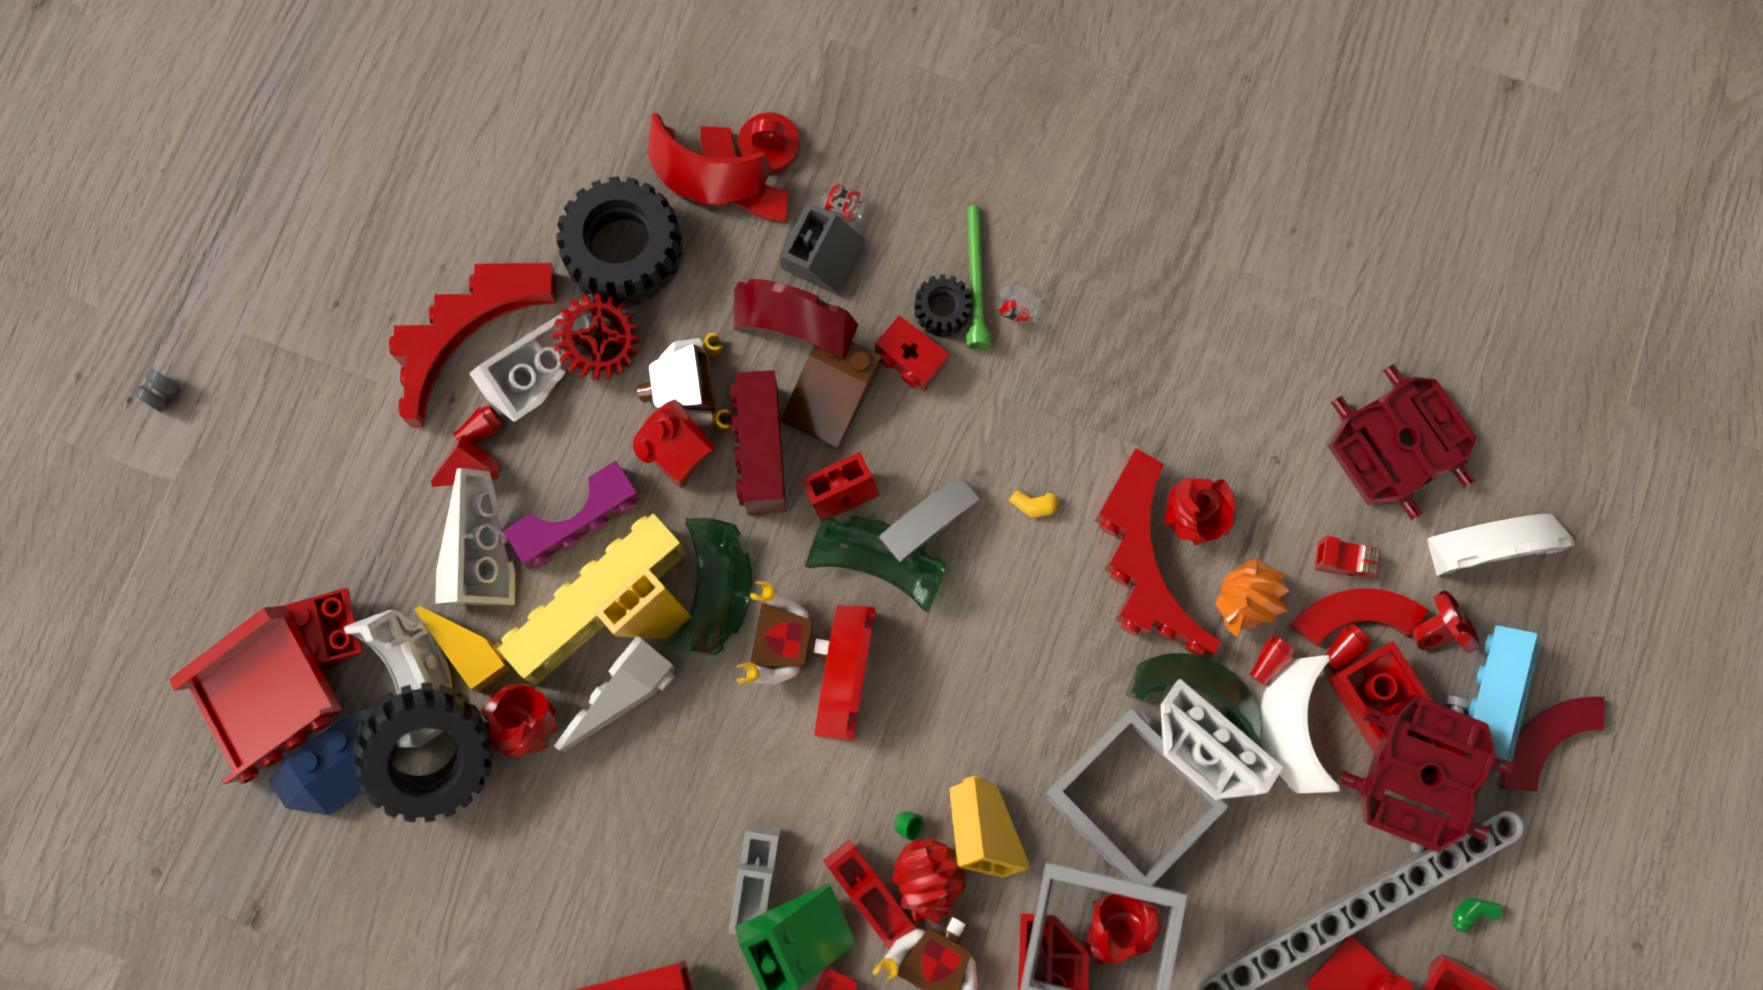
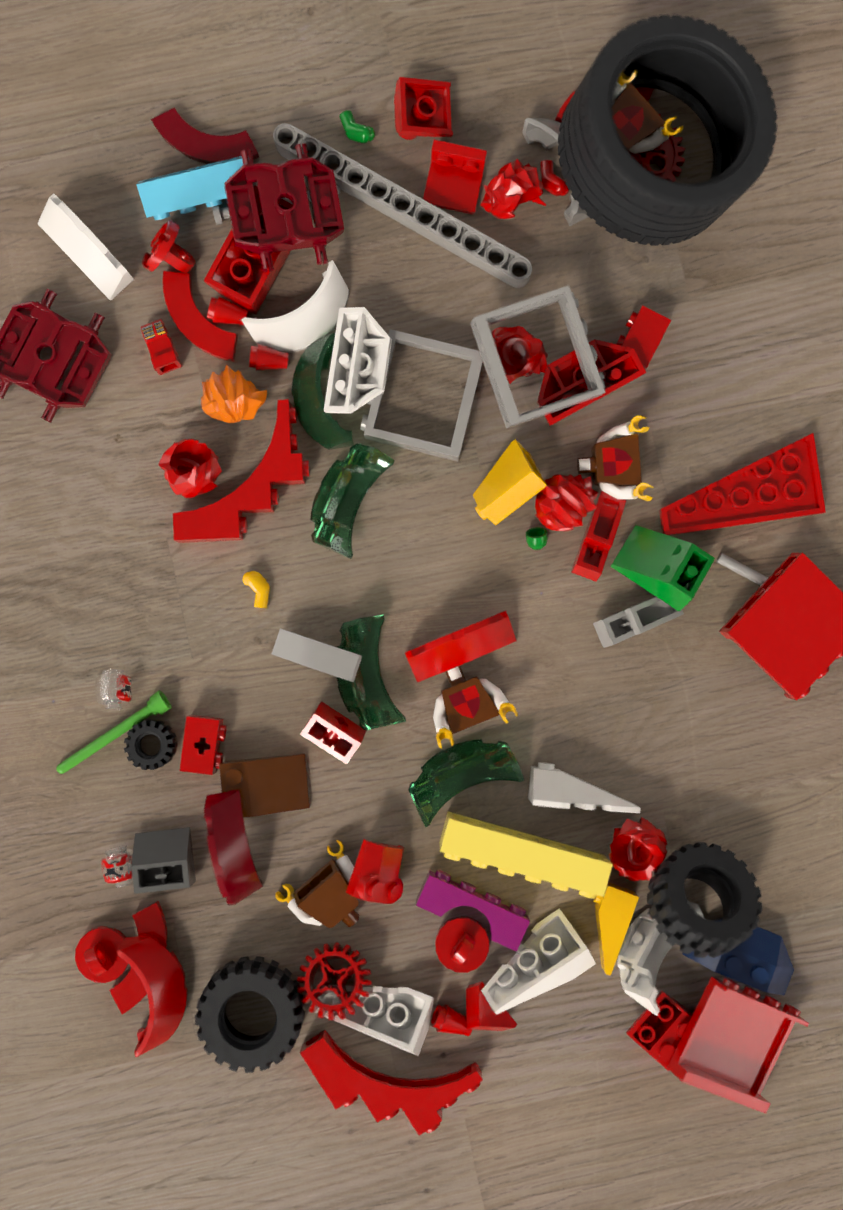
camera: 120 degrees left, 10 degrees up
yellow slope [594,566,692,639] -> none
dark red brick [730,370,787,515] -> none
none -> clear green windscreen [310,443,395,559]
none -> red tile [435,916,489,973]

